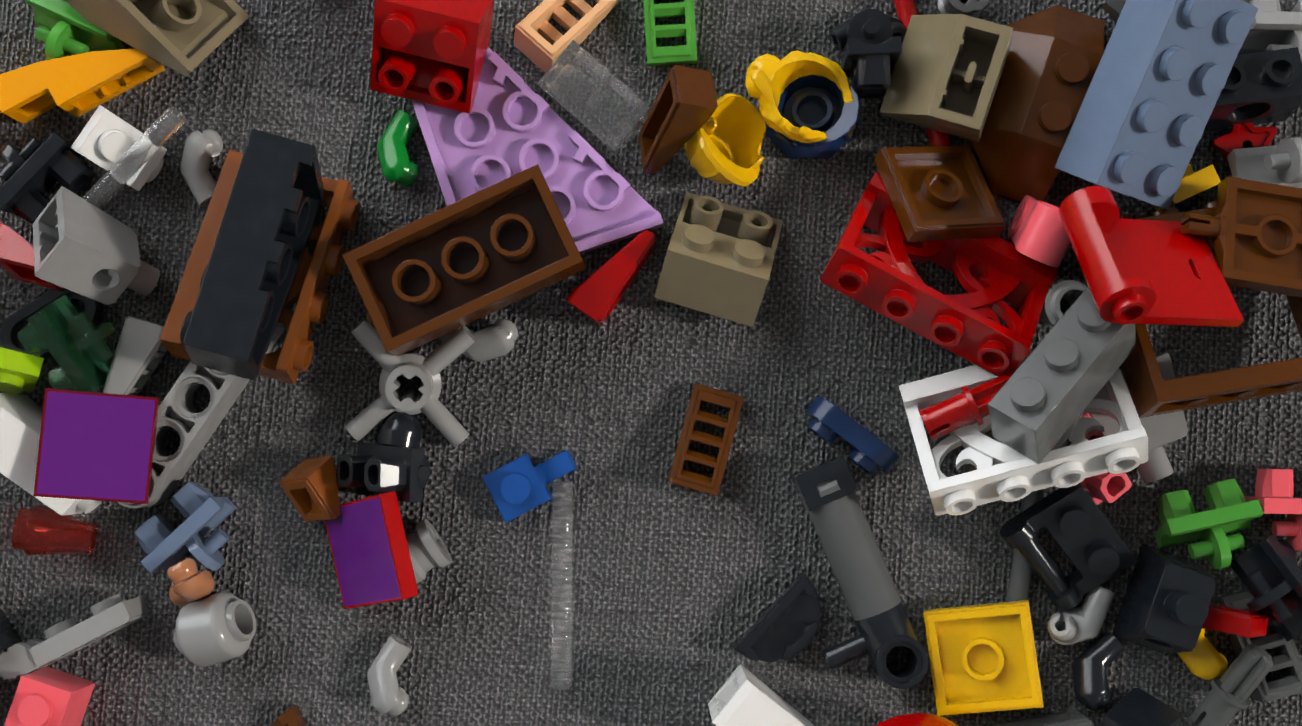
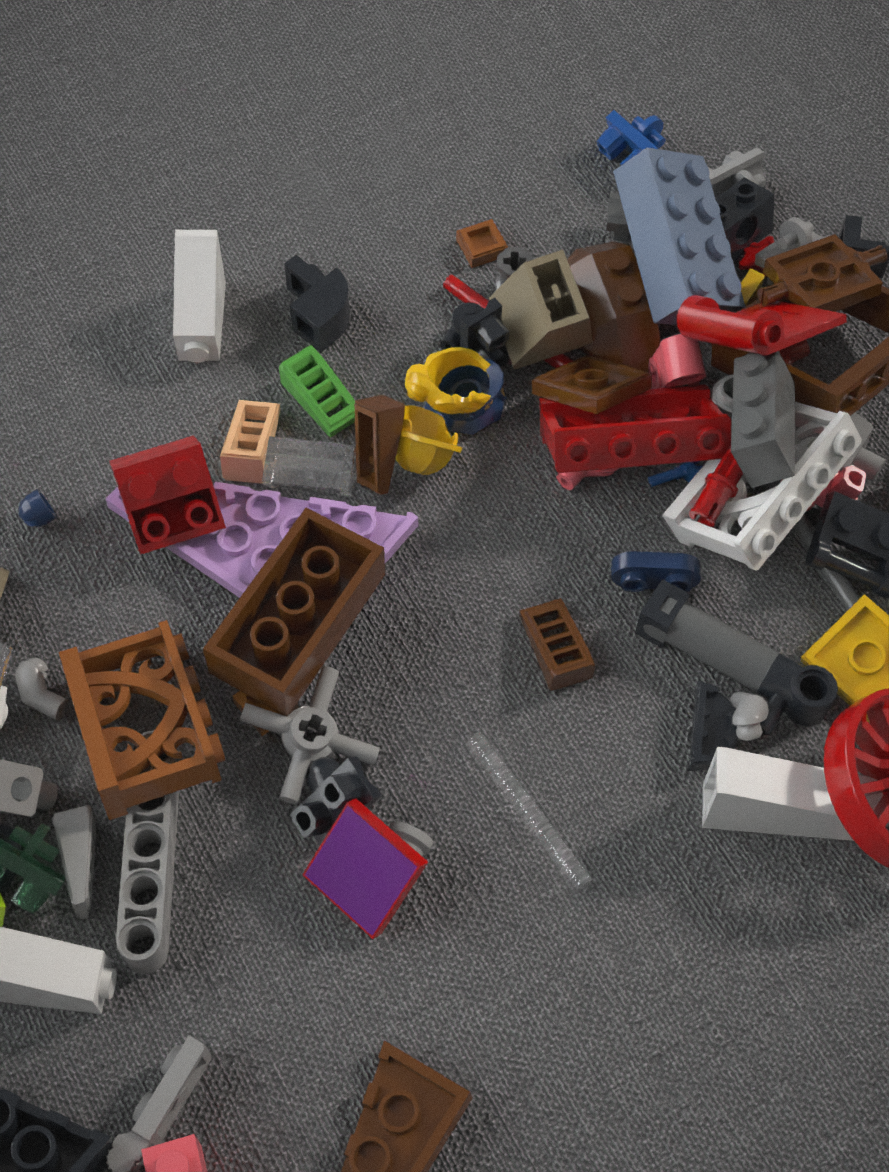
camera: 35 degrees left, 25 degrees down
clear red cone [12,505,98,556] -> none
dark purple tile [33,388,160,504] -> none
sand blue hips [134,482,237,573] -> none
nougat arm [167,558,215,607] -> none
light grey head [173,592,256,667] -> none
black wedge [180,129,326,381] -> none
dark orange slope [279,455,341,522] -> none
light grey arm [367,634,412,716] -> none
green arm [377,109,419,187] -> none
light grey arm [439,319,519,362] -> none
blue plate [482,450,578,523] -> none
red slope [565,229,656,326] -> none
dark tan slope [654,192,783,327] -> none
none -> light grey arm [729,692,769,740]

